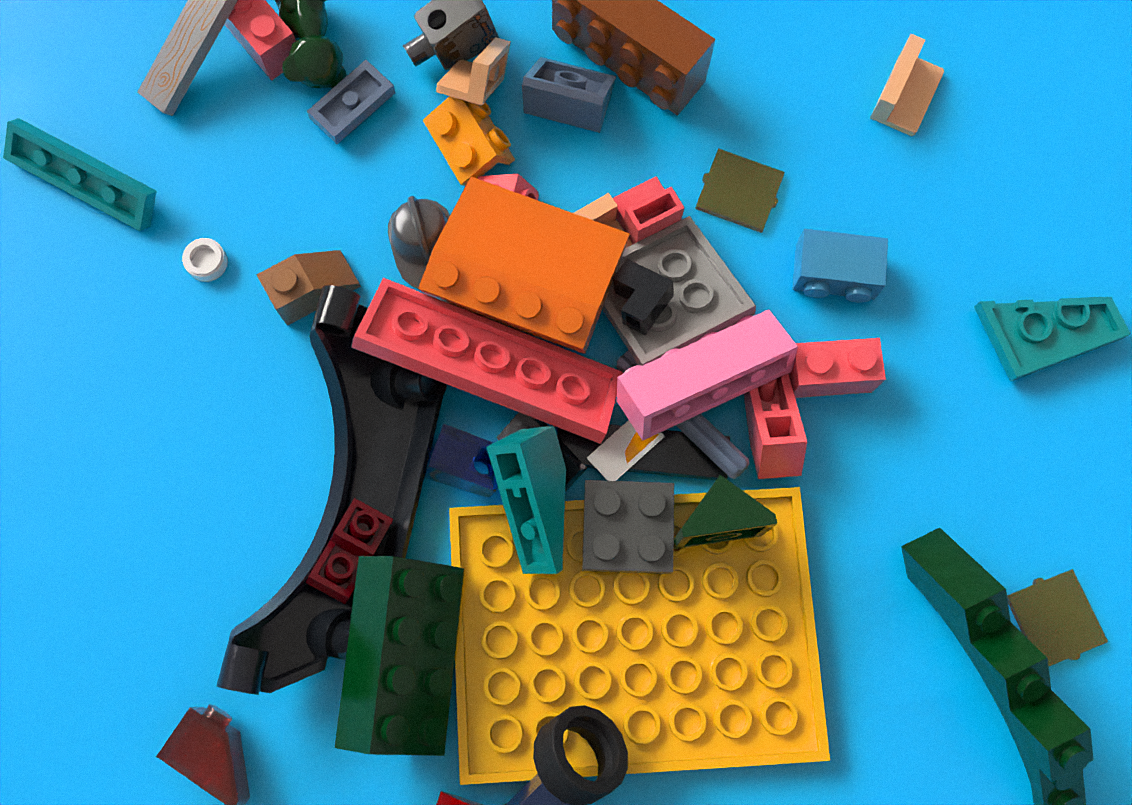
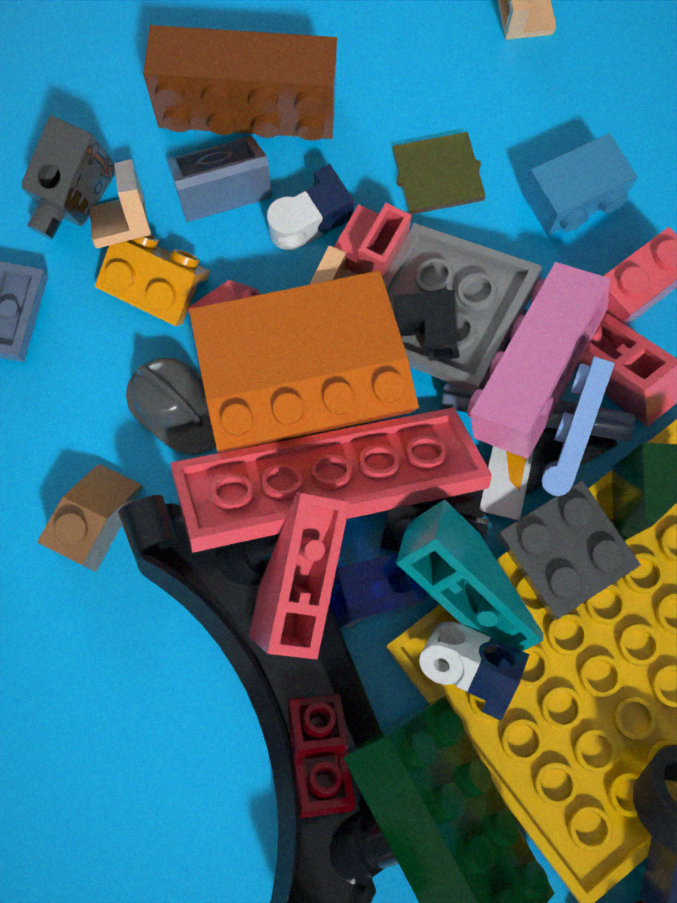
camera: 35 degrees left, 0 degrees up
none -> coral slope [249,492,350,660]
none -> leg [267,164,354,250]
none -> leg [419,621,530,721]
none -> light blue plate [542,356,615,496]

